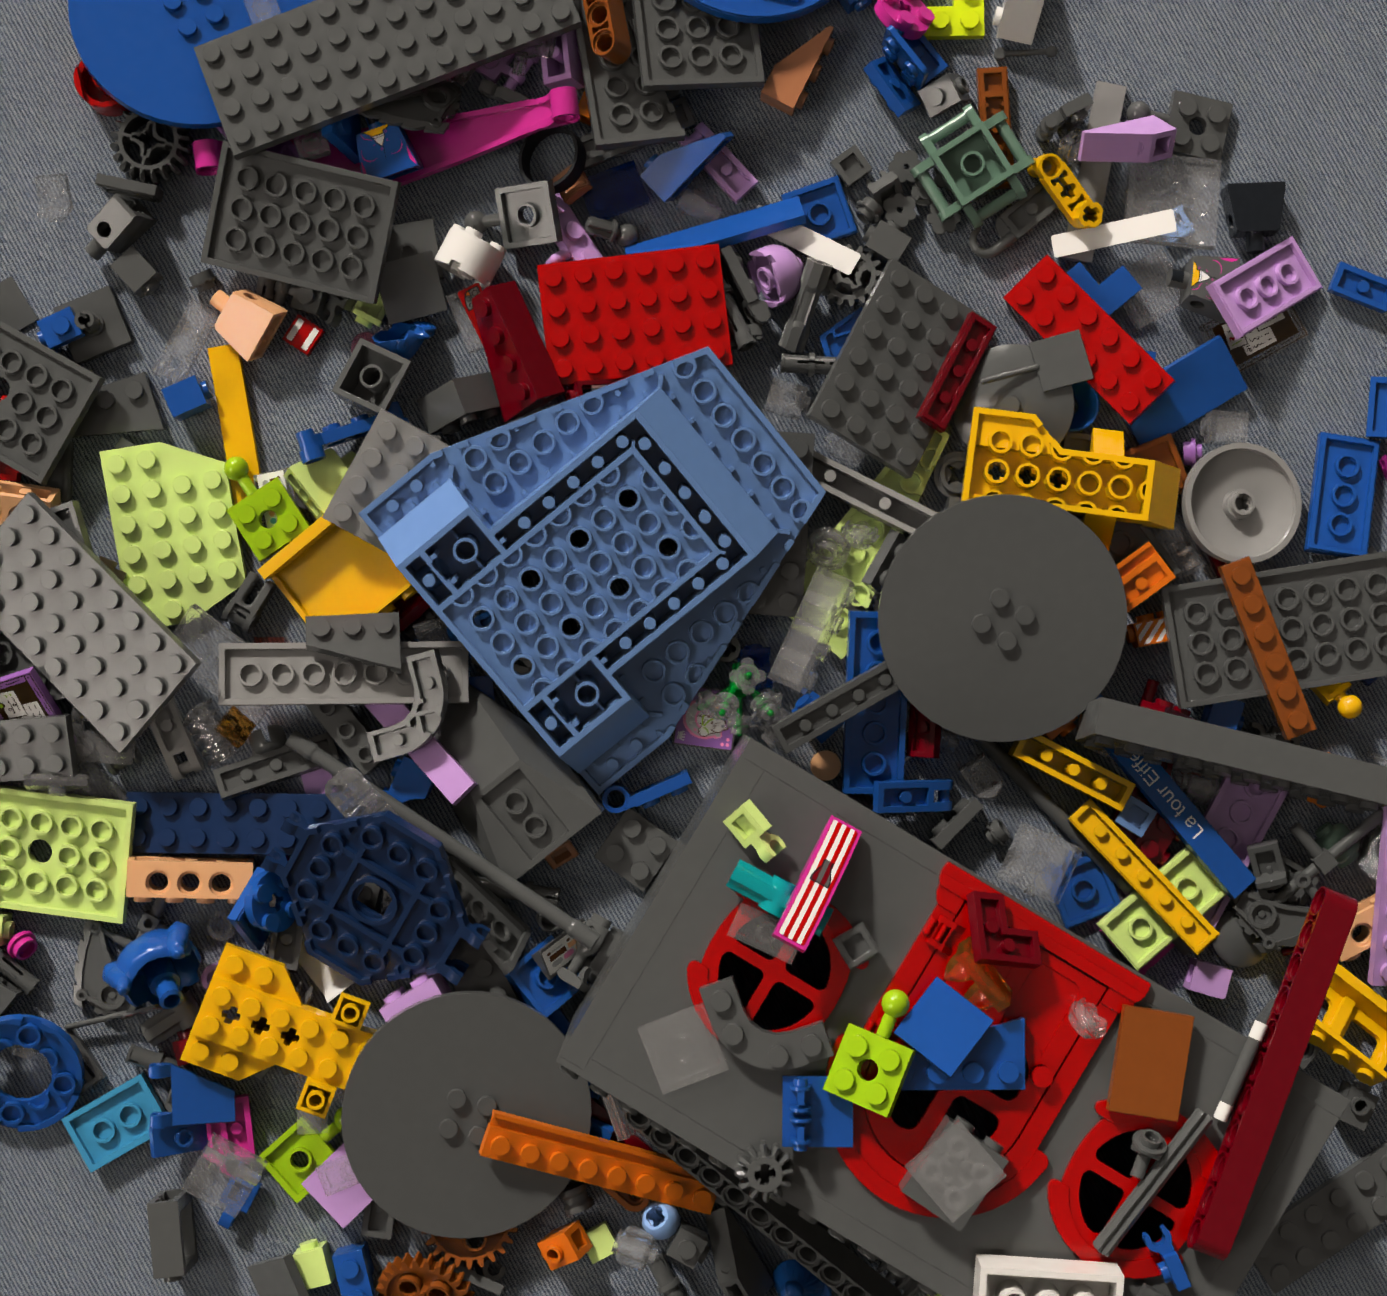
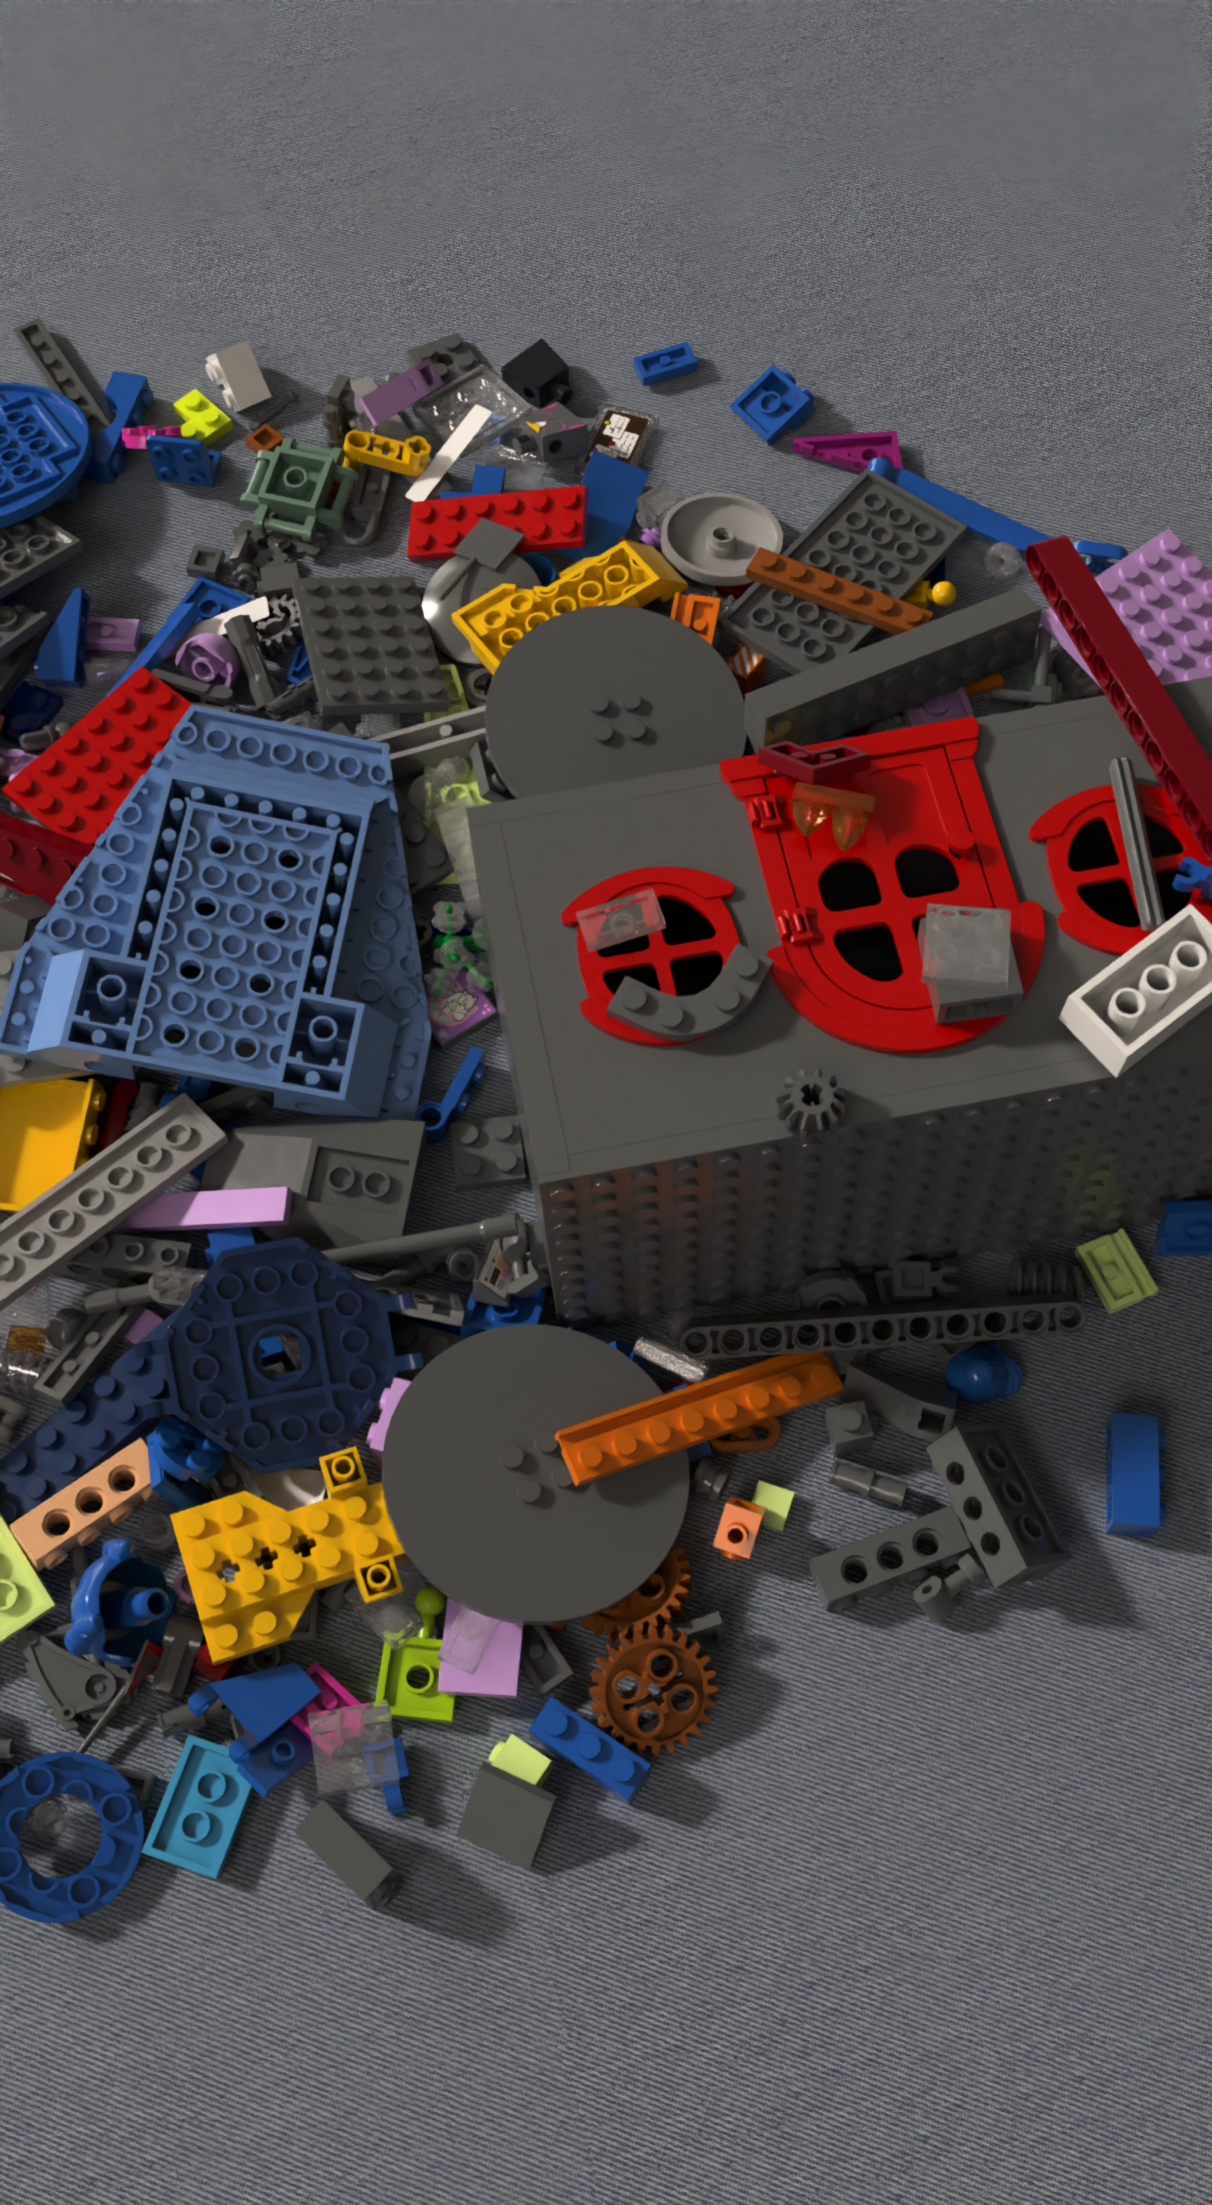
camera: 35 degrees left, 25 degrees down
dark grey wing [305,612,402,674] -> none
plate [367,649,448,763] -> none
nougat slope [545,839,579,870] -> none
clear head [612,1225,659,1271] -> none
clear tile [638,1002,729,1095] -> none
light blue piece [642,1201,680,1240] -> none
yellowish green plate [723,799,786,863] -> none
teal piece [726,859,834,937] -> none
nougat slope [760,26,836,116] -> none
slope [771,815,862,953] -> none
blue hinge [782,1075,853,1151] -> none
lime plate [823,989,916,1118] -> none
dark grey tile [832,922,881,970] -> none
blue plate [863,56,921,118] -> none
blue tile [894,977,994,1078] -> none
blue wing [901,1017,1025,1090] -> none
dark red tile [915,311,997,433] -> none
dark grey bracket [918,73,970,118] -> none
clear plate [1068,998,1107,1039] -> none
dark orange tile [1106,1004,1194,1122] -> none
dark grey plate [1130,1129,1167,1181] -> none
lavender tile [1205,236,1323,340] -> none
dark grey bar [1213,1020,1268,1123] -> none
blue tile [1304,432,1381,558] -> none

